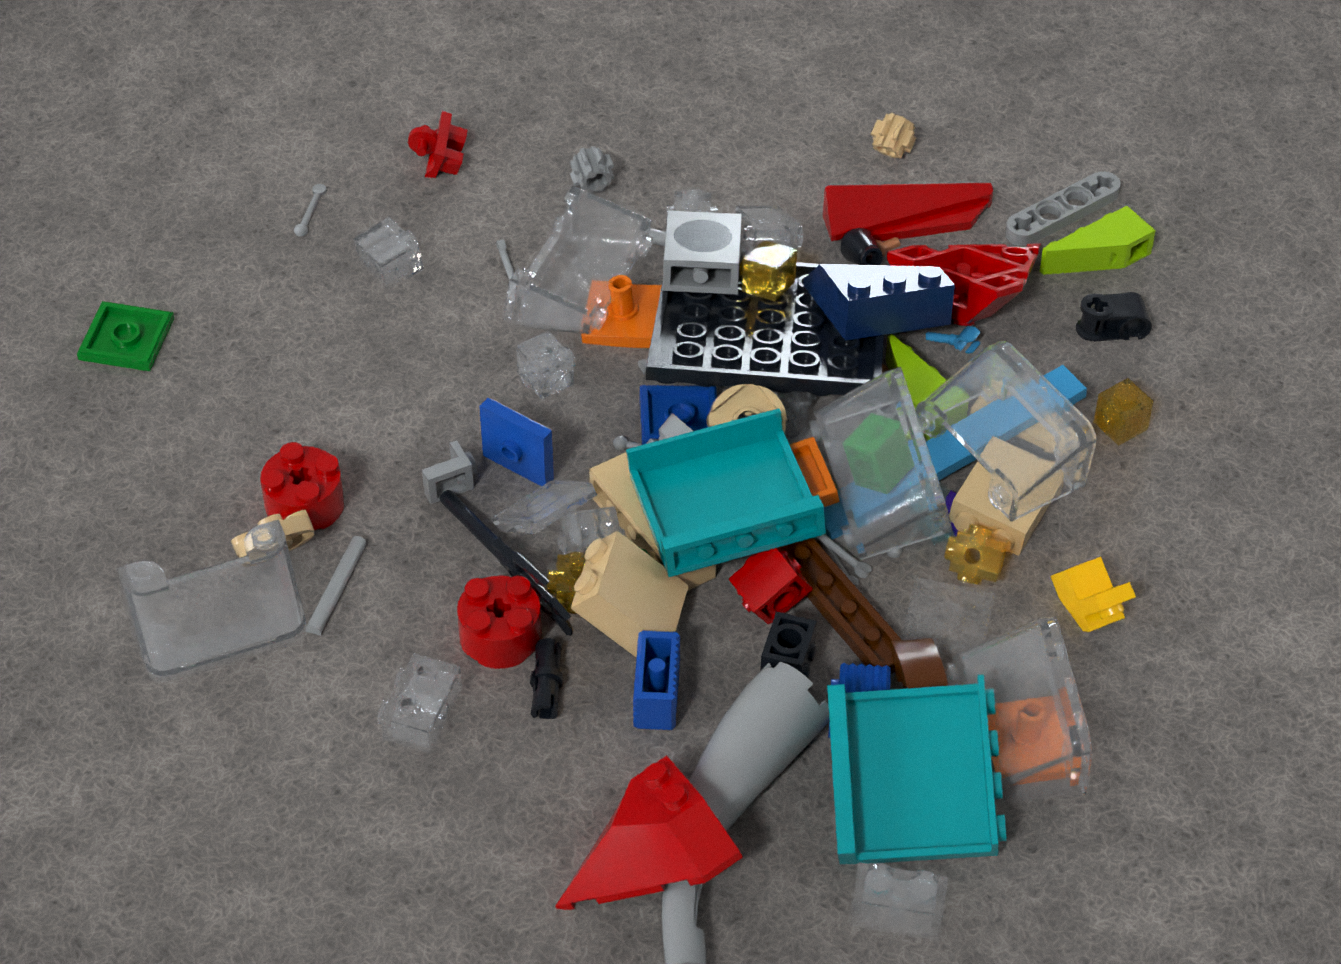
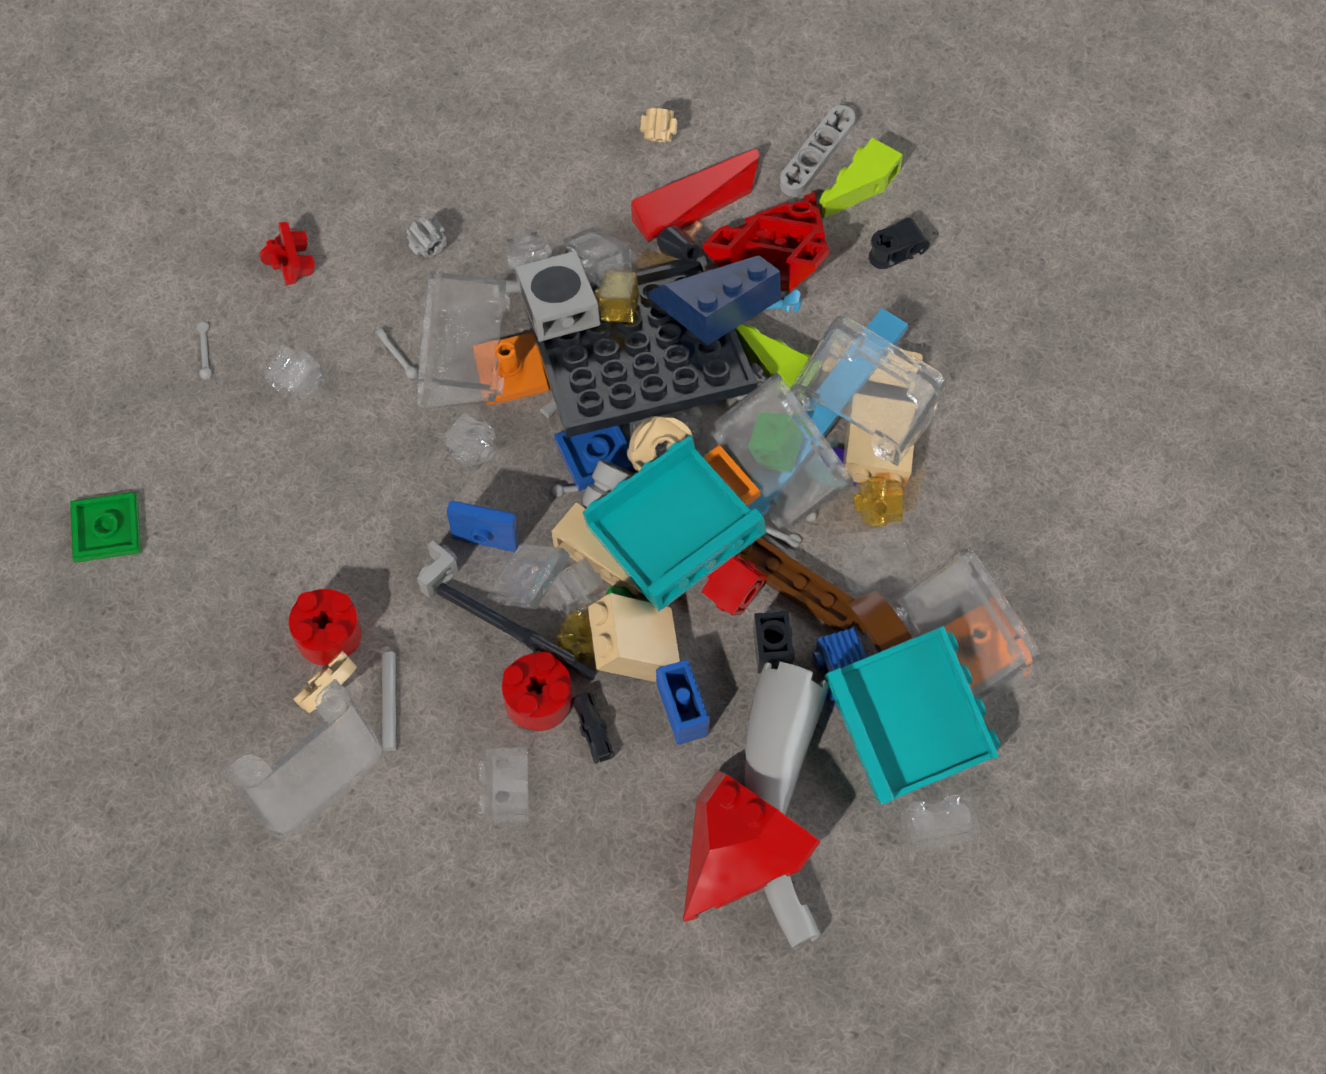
camera: 20 degrees left, 15 degrees up
yellow brick [1050,557,1136,632] -> none
clear yellow brick [1093,378,1154,446] -> none

